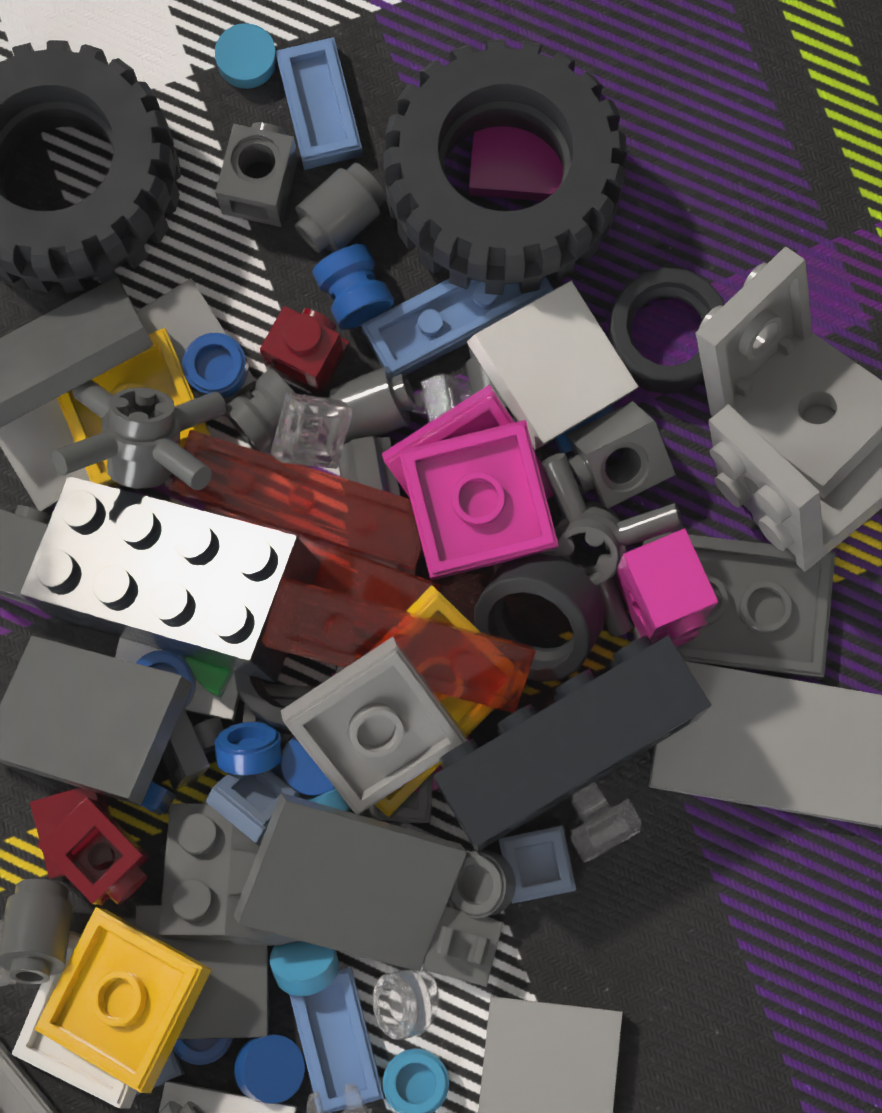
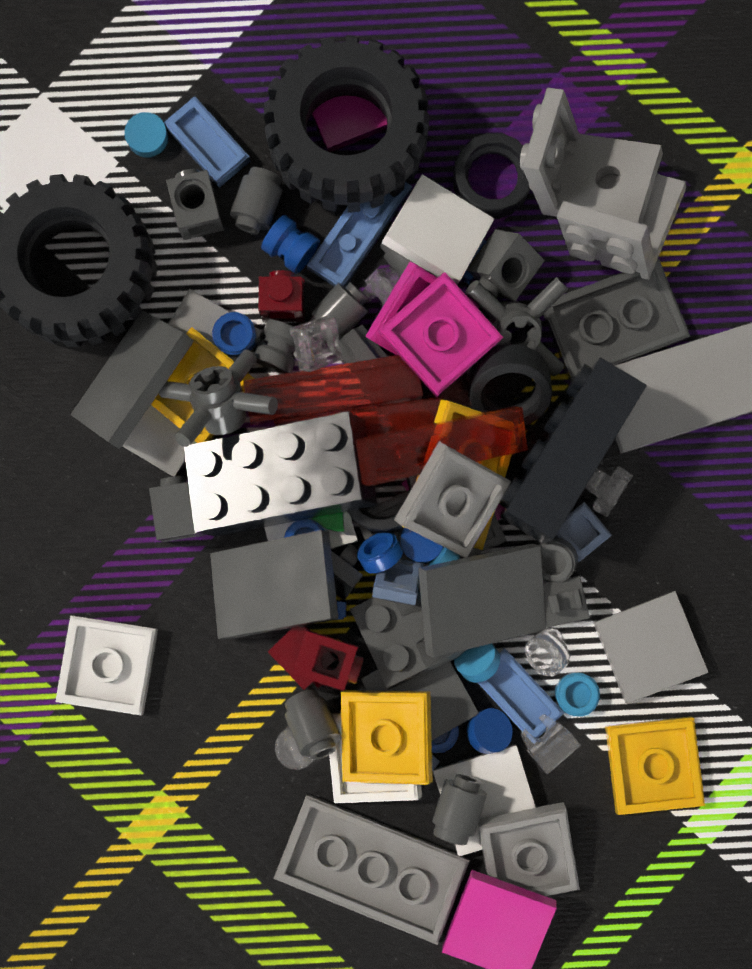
camera: 30 degrees left, 5 degrees up
dark pink brick [614,528,718,647] -> none

